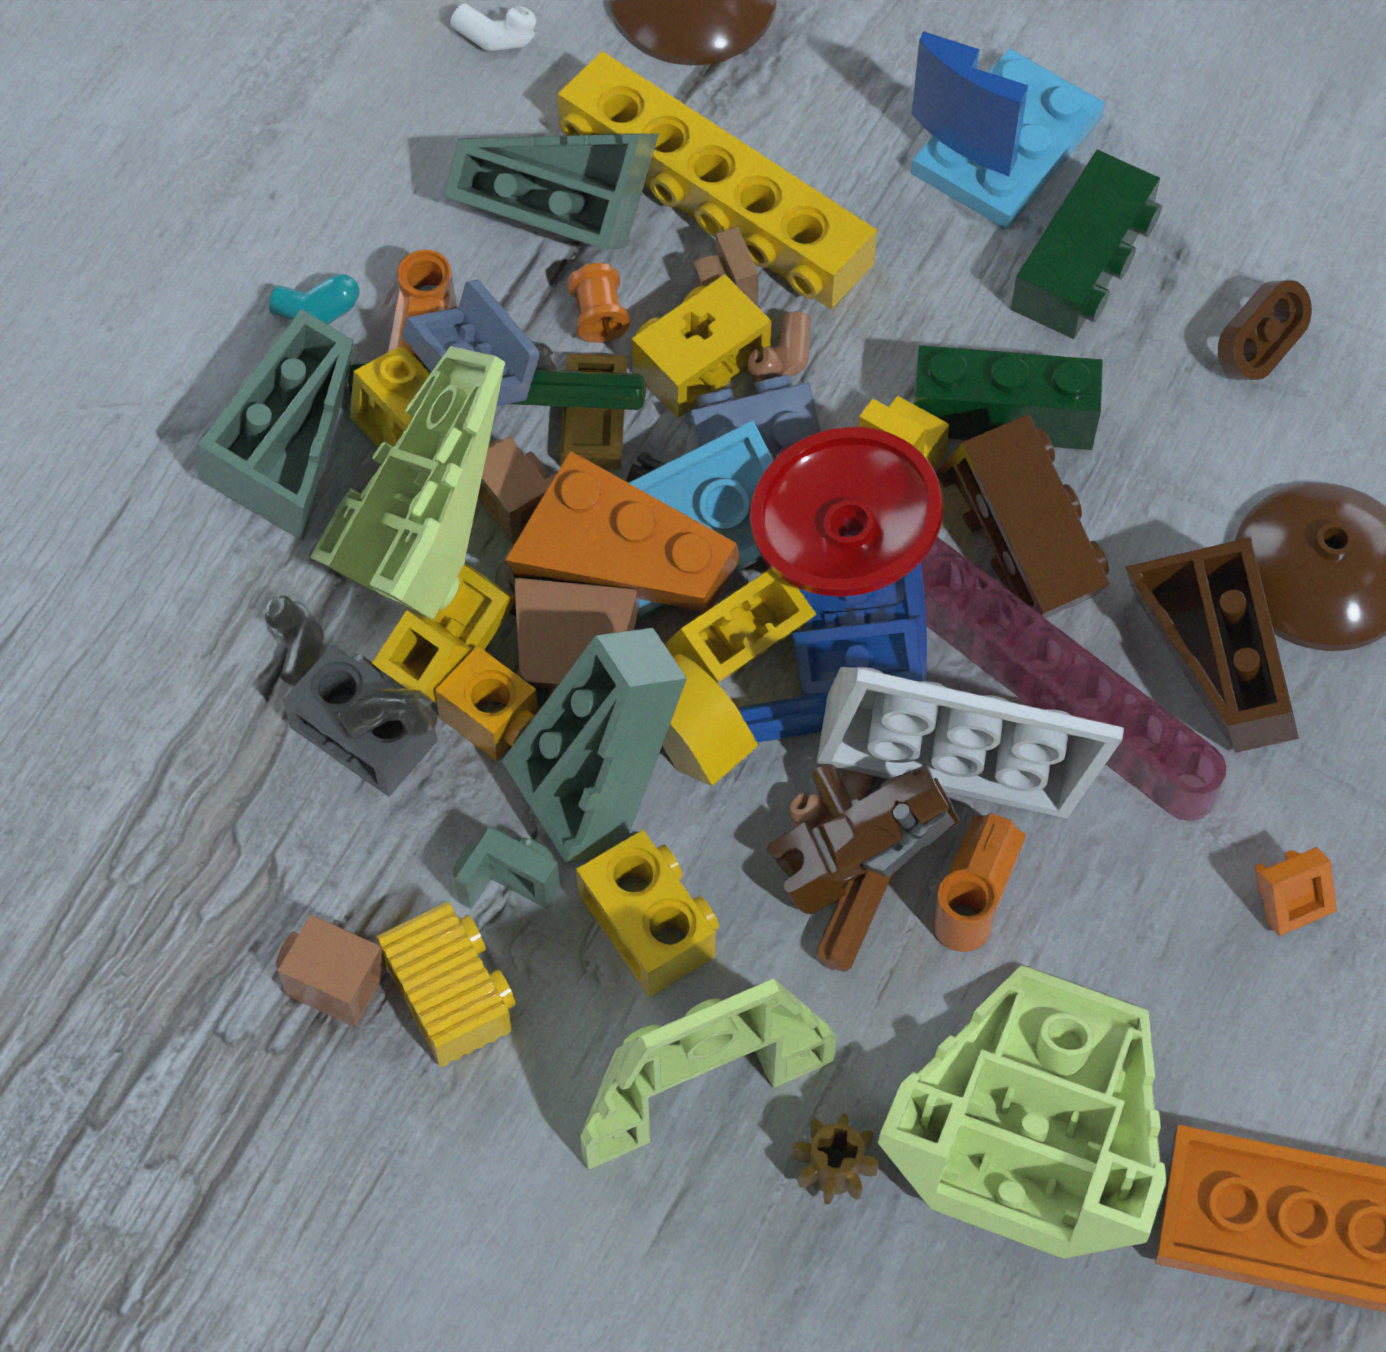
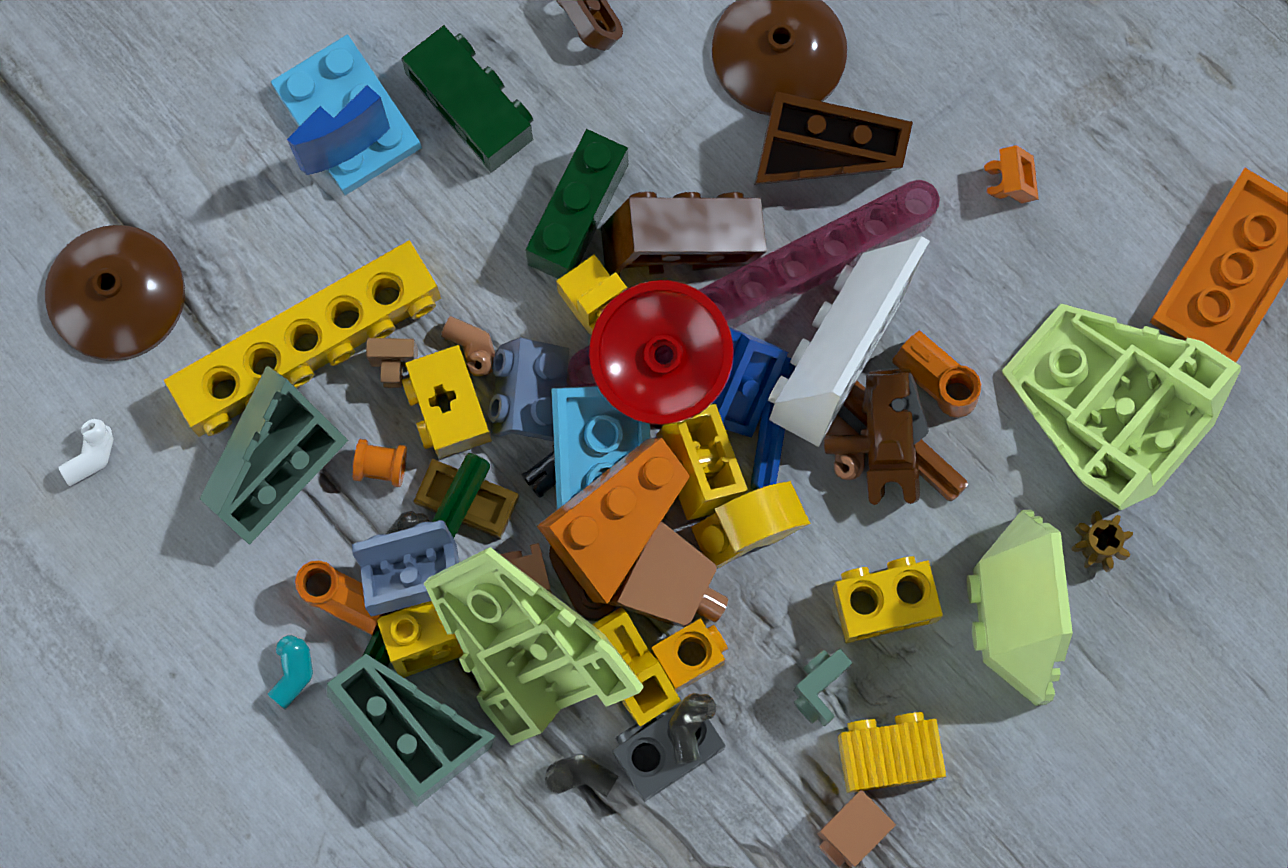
camera: 70 degrees left, 15 degrees up
sand green wedge [502,628,687,863] -> none

